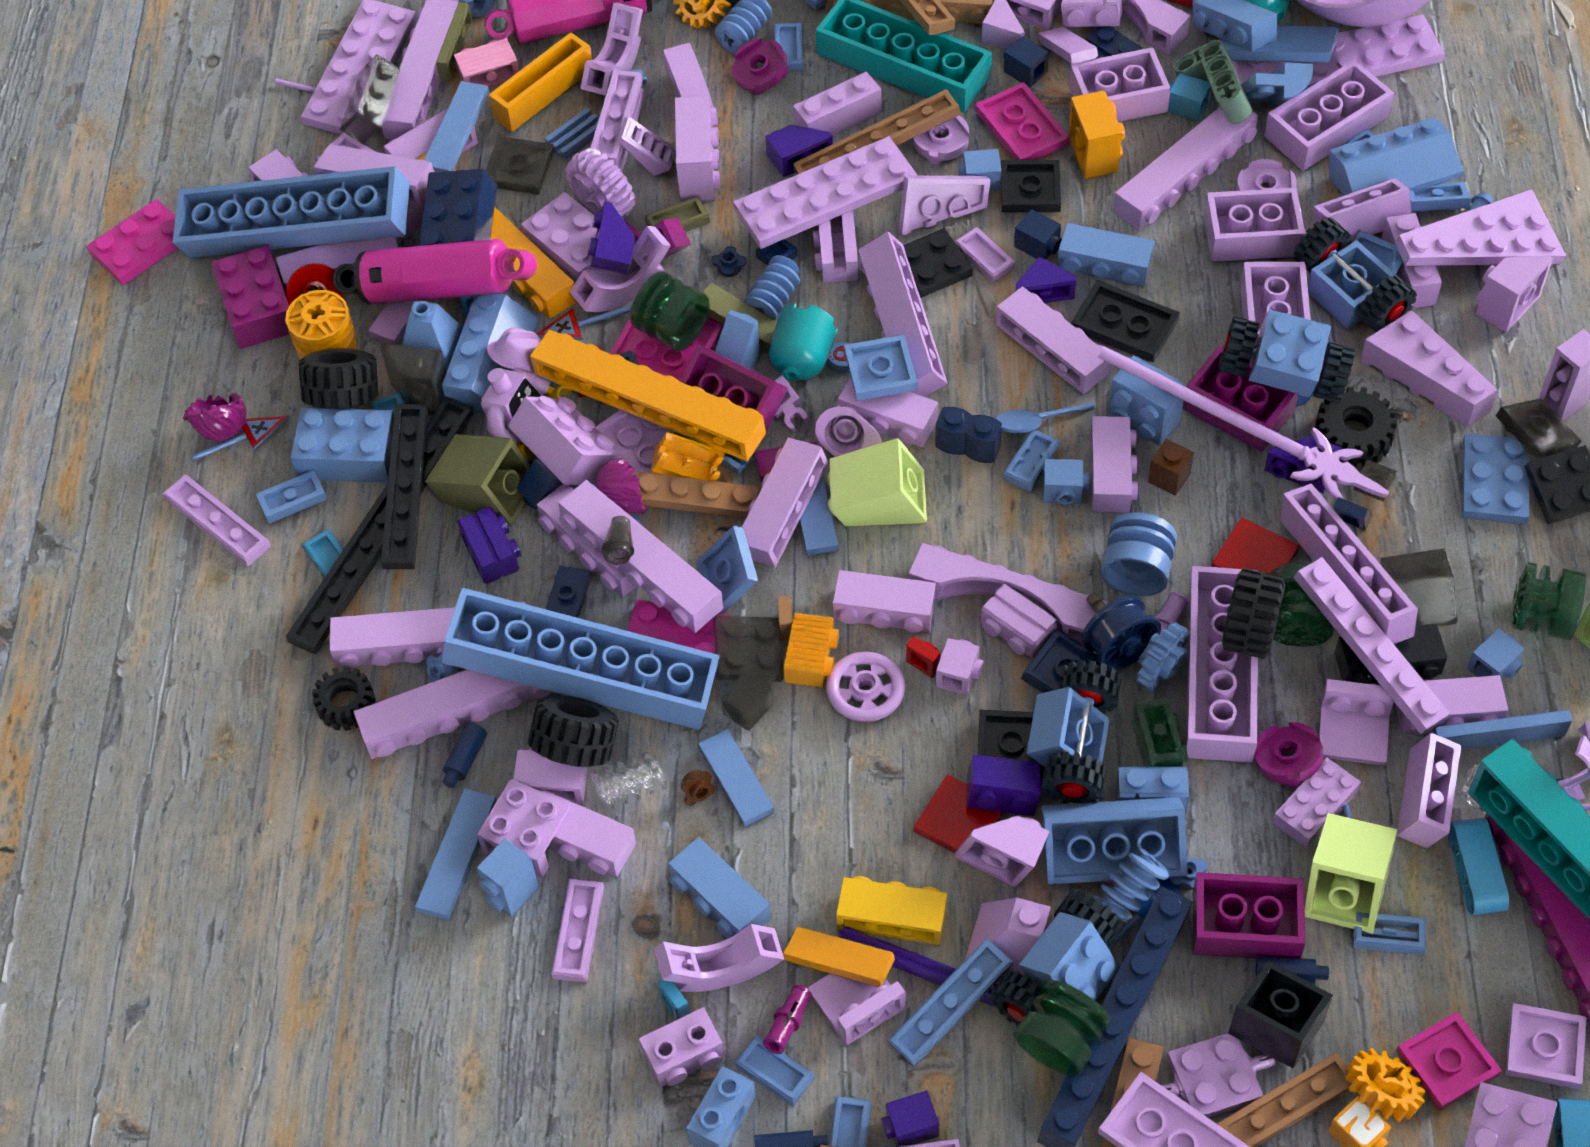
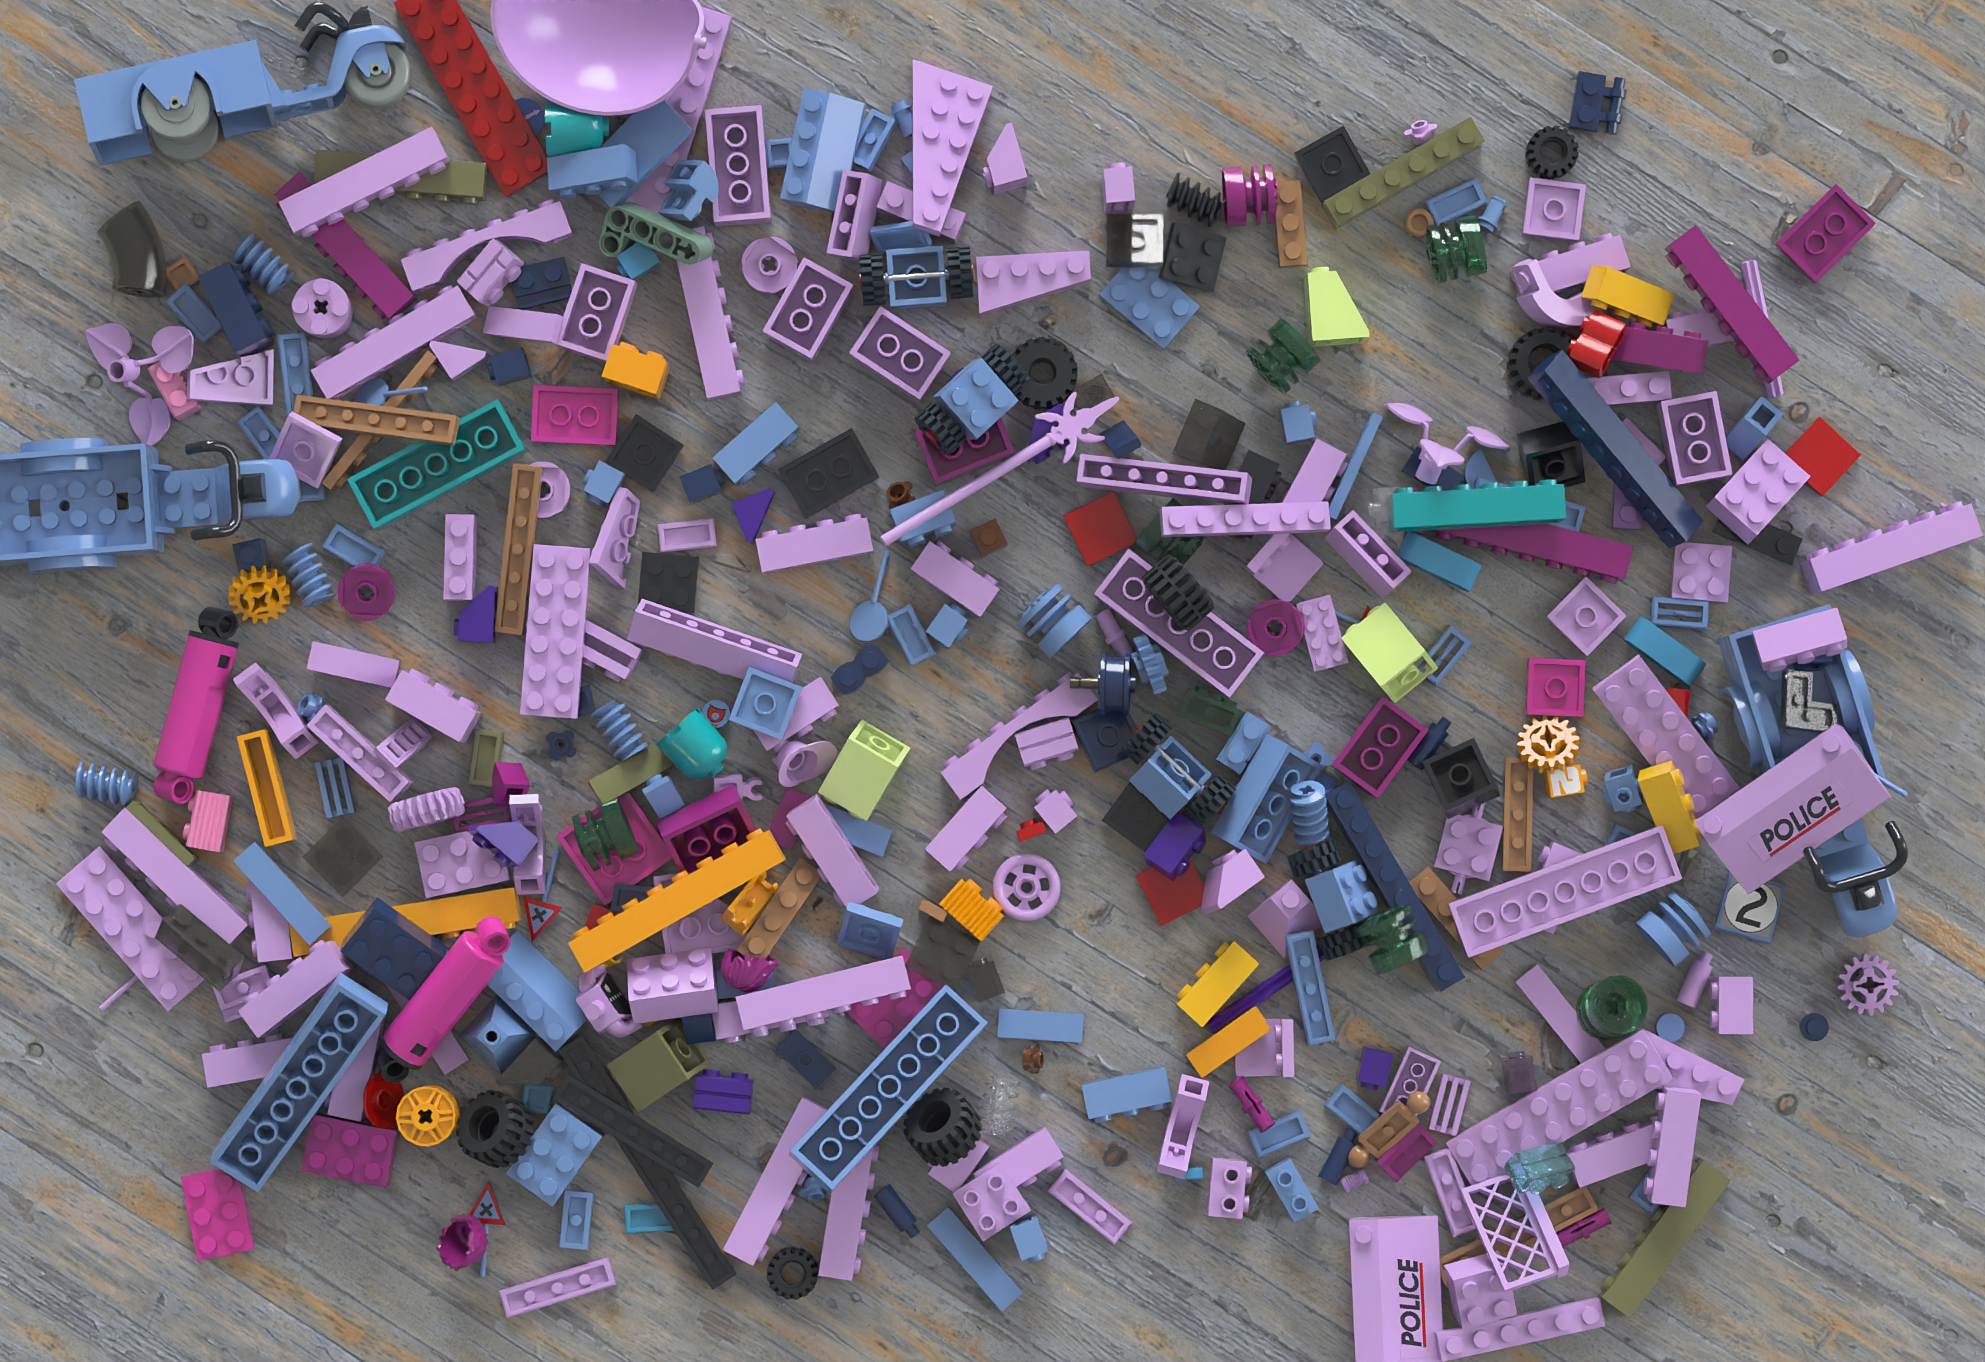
camera: 65 degrees left, 30 degrees up
lavender piece [486,328,541,373] -> none
clear smoke cone [601,516,634,565] -> none

